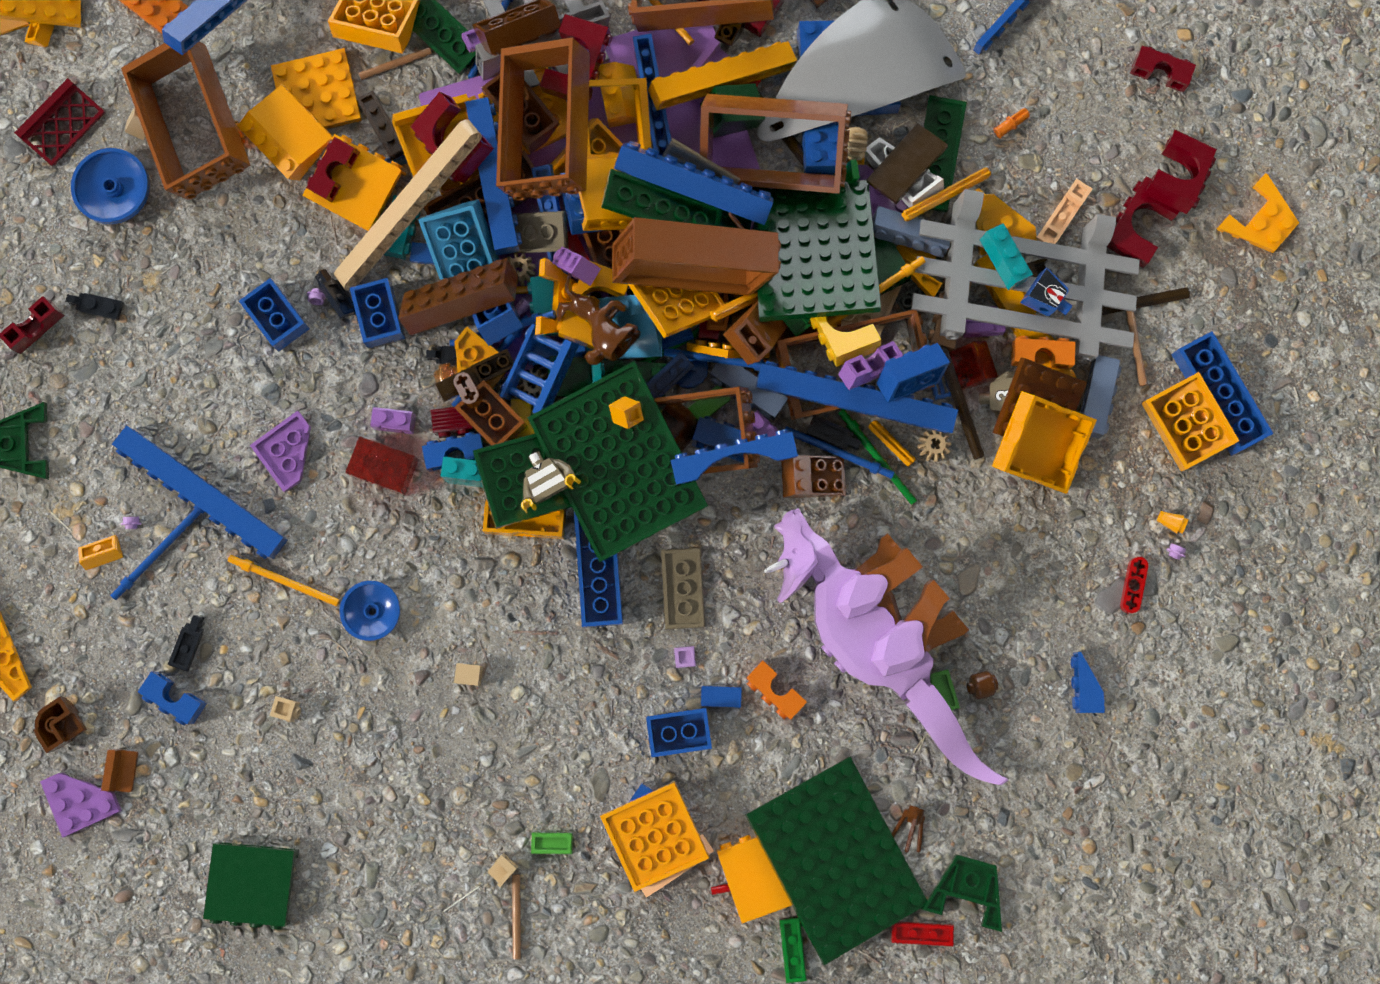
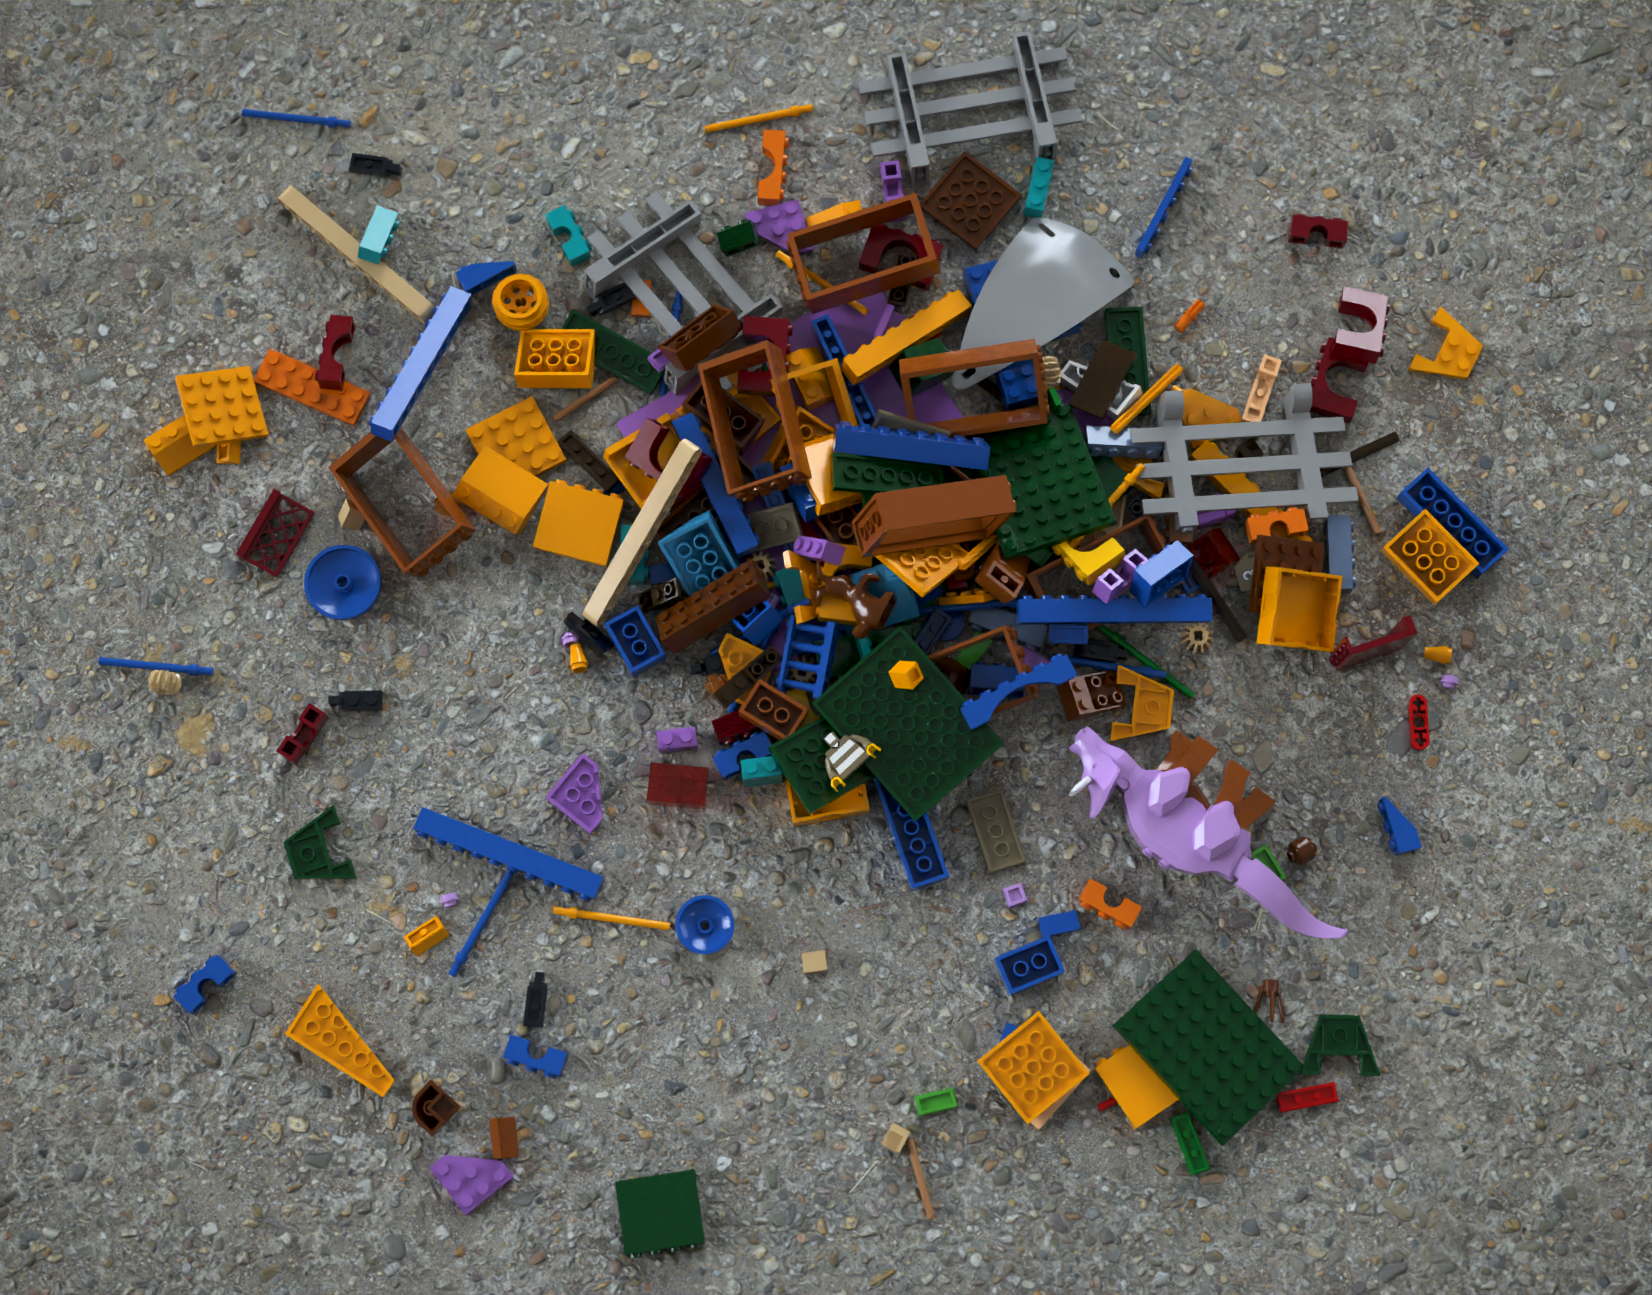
camera: 15 degrees left, 5 degrees down
blue brick [239,278,310,352] -> none
tan bracket [269,696,301,722] -> none
dark red arch [306,137,360,203] -> none
reddish brown beam [453,372,482,408] -> none
light orange axle [868,420,916,467] -> none
teal brick [980,223,1033,290] -> none
torso [1020,268,1072,316] -> none
none -> light orange cone [569,643,588,673]
none -> dark brown slope [638,577,682,613]
none -> blue tile [1049,624,1088,645]
none -> light orange wing [1110,664,1174,741]
none -> dark red panel [1329,615,1418,671]

